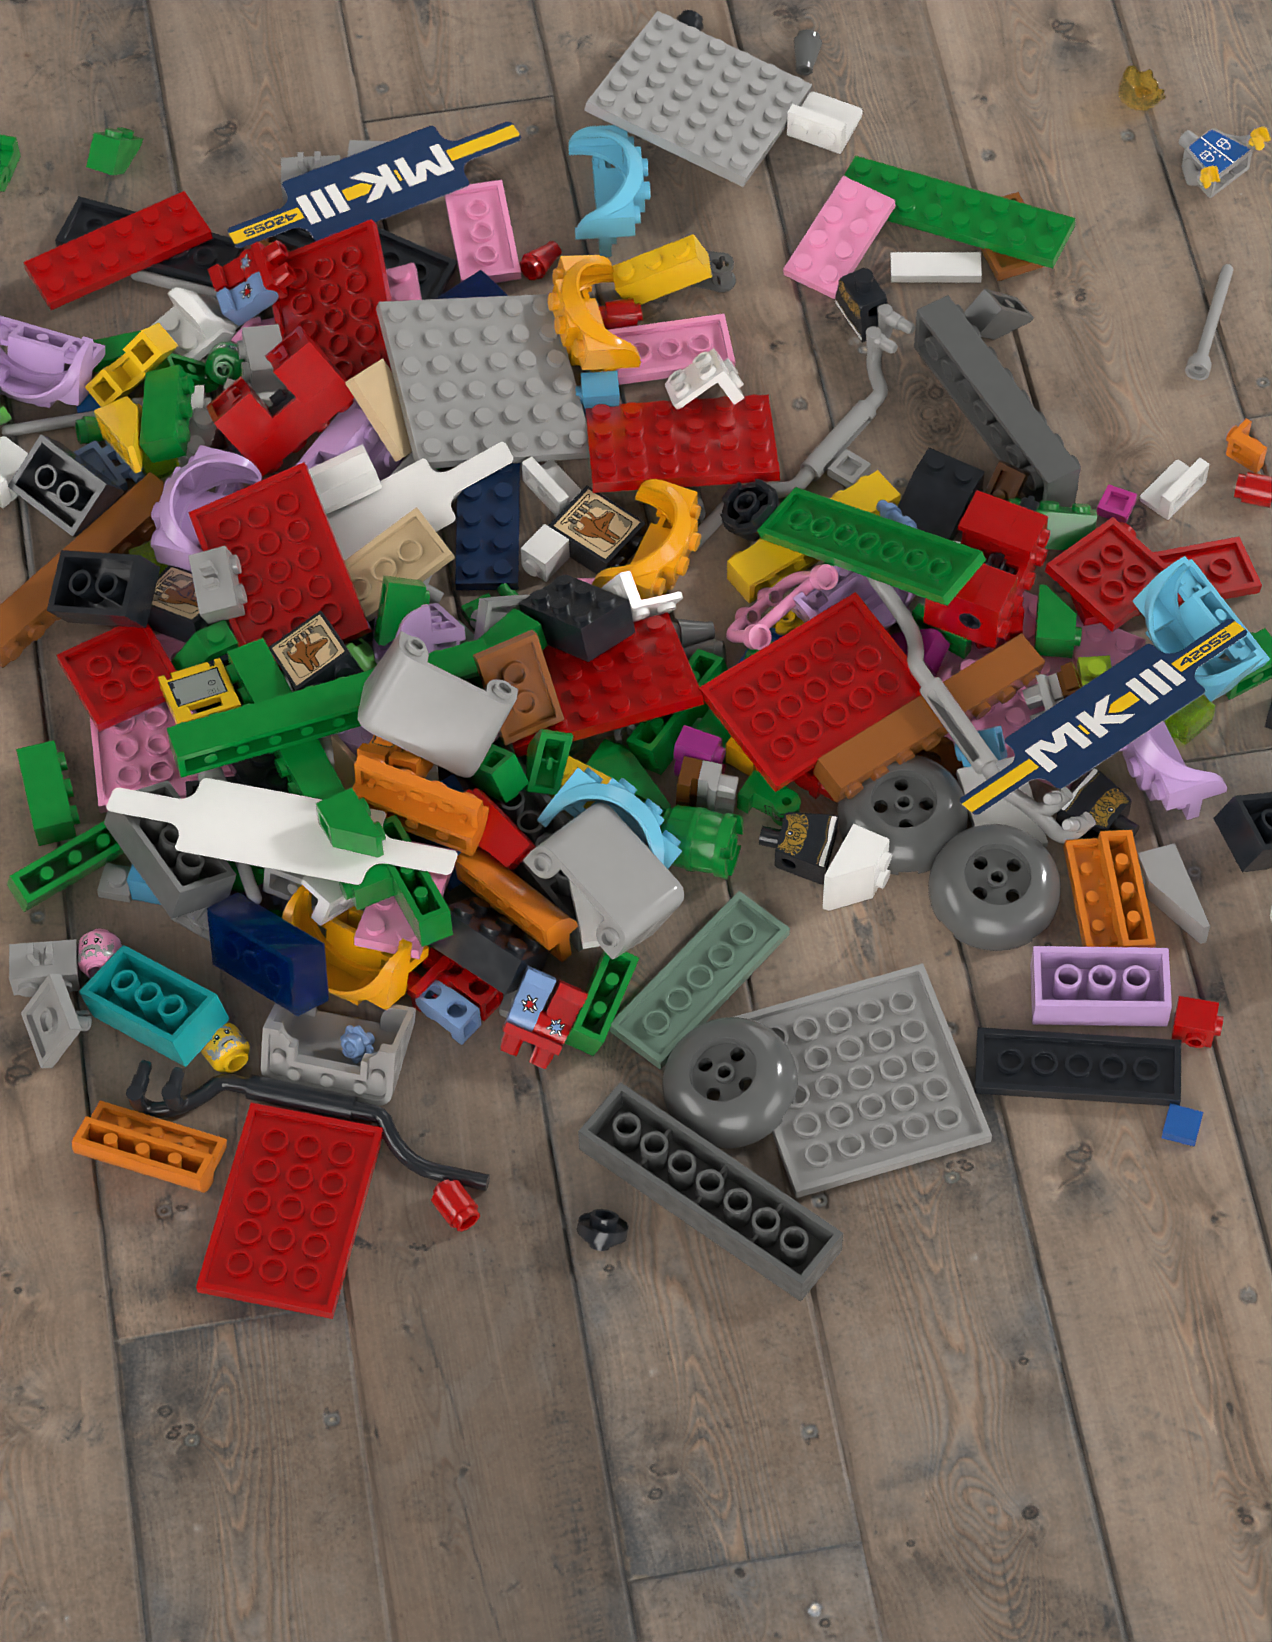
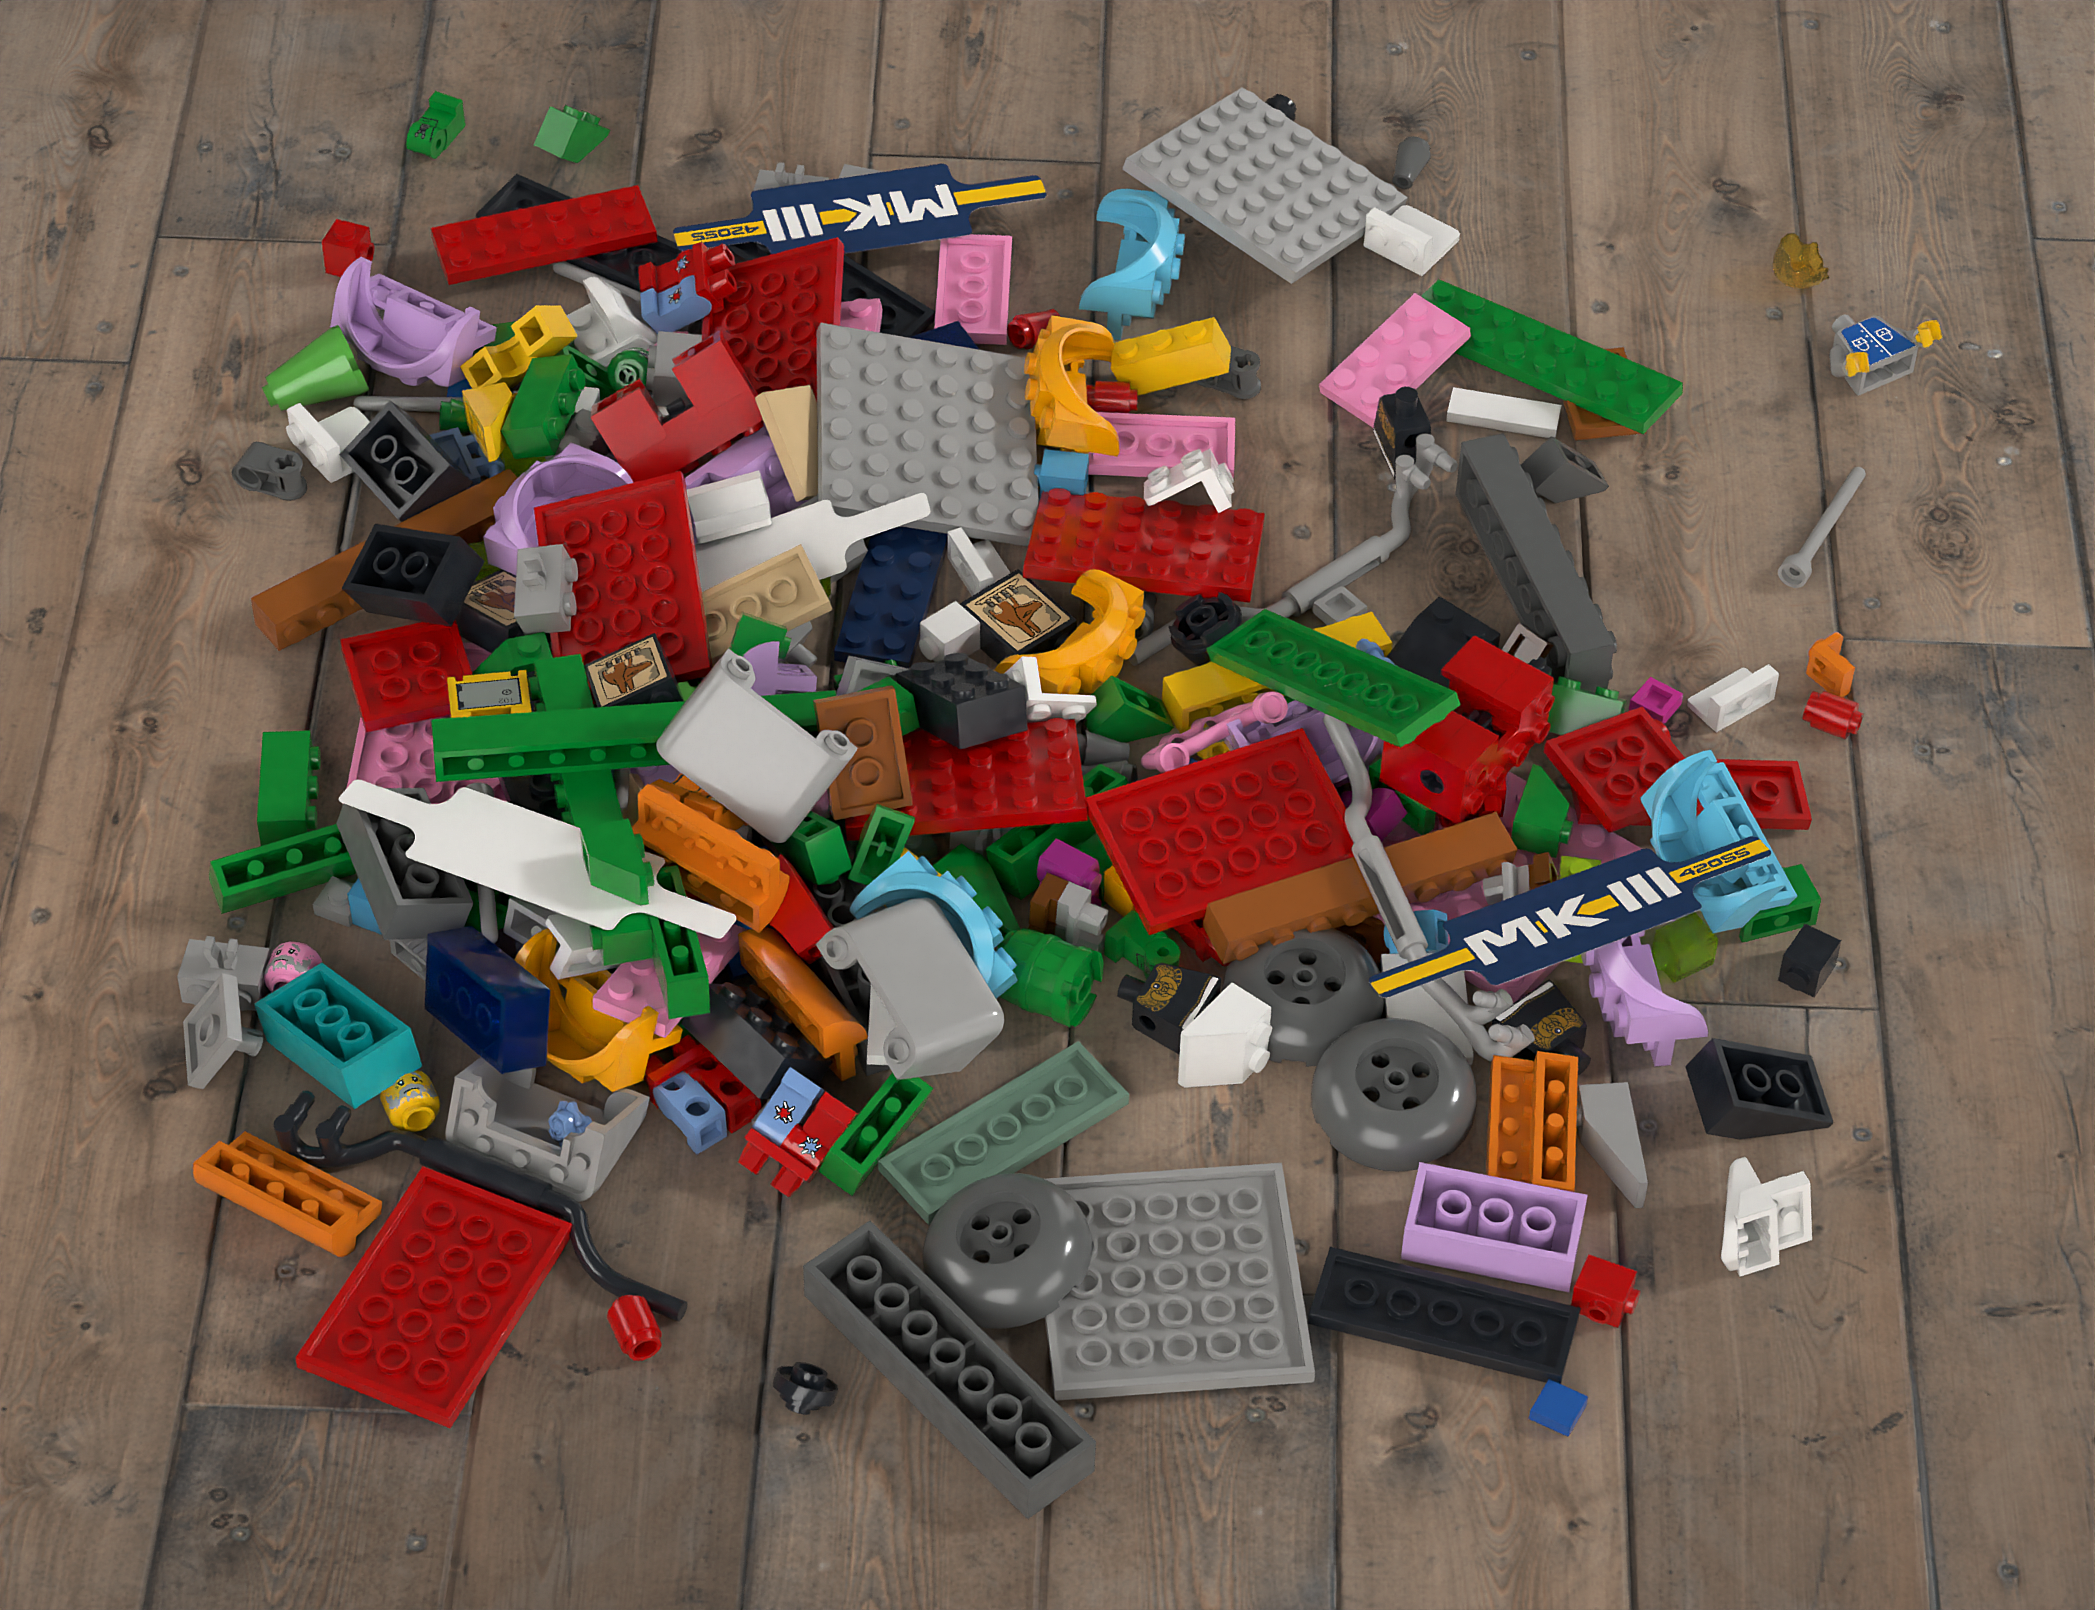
camera: 10 degrees right, 10 degrees down
none -> green slope [1085,676,1175,743]

